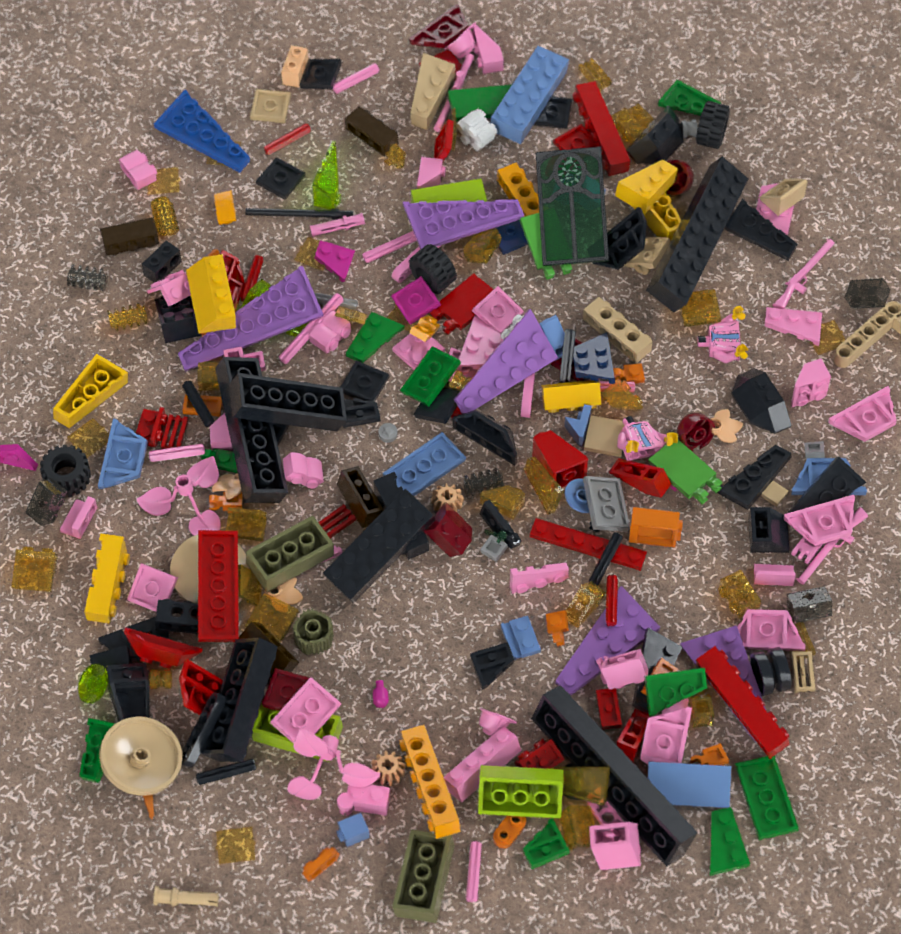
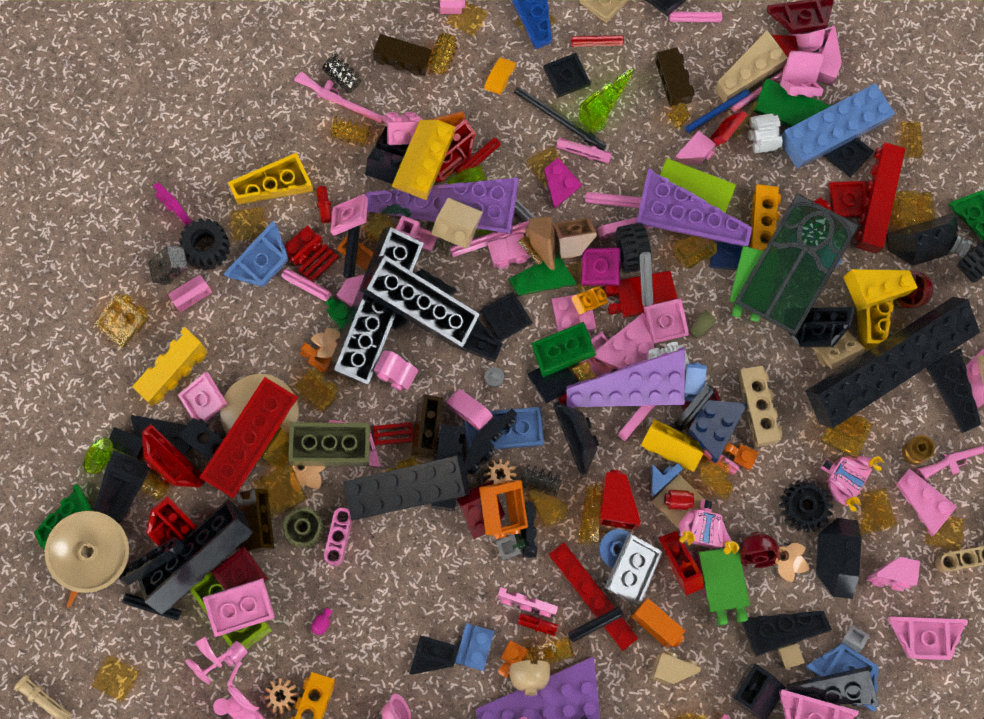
camera: 30 degrees right, 15 degrees up
bright pink plant [137,456,221,536] -> none
black brick [142,240,182,282] -> none
red axle [606,575,618,627] -> none
none -> bright pink piece [294,72,383,124]
none -> red axle [316,186,332,223]
none -> bright pink beam [324,508,352,567]
none -> bright pink plate [330,194,368,236]
none -> piece [382,203,412,217]
none -> tan slope [431,198,483,248]
none -> bright pink beam [445,389,493,430]
none -> black slope [464,409,517,475]
none -> orange window [479,480,528,539]
none -> tan cylinder [509,660,550,696]
none -> red axle [517,613,558,637]
none -> medium nougat slope [526,217,556,270]
none -> medium nougat slope [553,218,597,259]
none -> light grey axle [639,252,653,306]
none -> tan slope [649,651,701,685]
none -> red brick [664,490,694,510]
none -> blue bar [685,89,750,133]
none -> olive cone [689,310,716,338]
none -> black gear [779,479,834,533]
none -> bright pink bracket [780,51,824,98]
none -> clear yellow wing [860,488,898,535]
none -> pearl gold wheel [902,435,935,465]

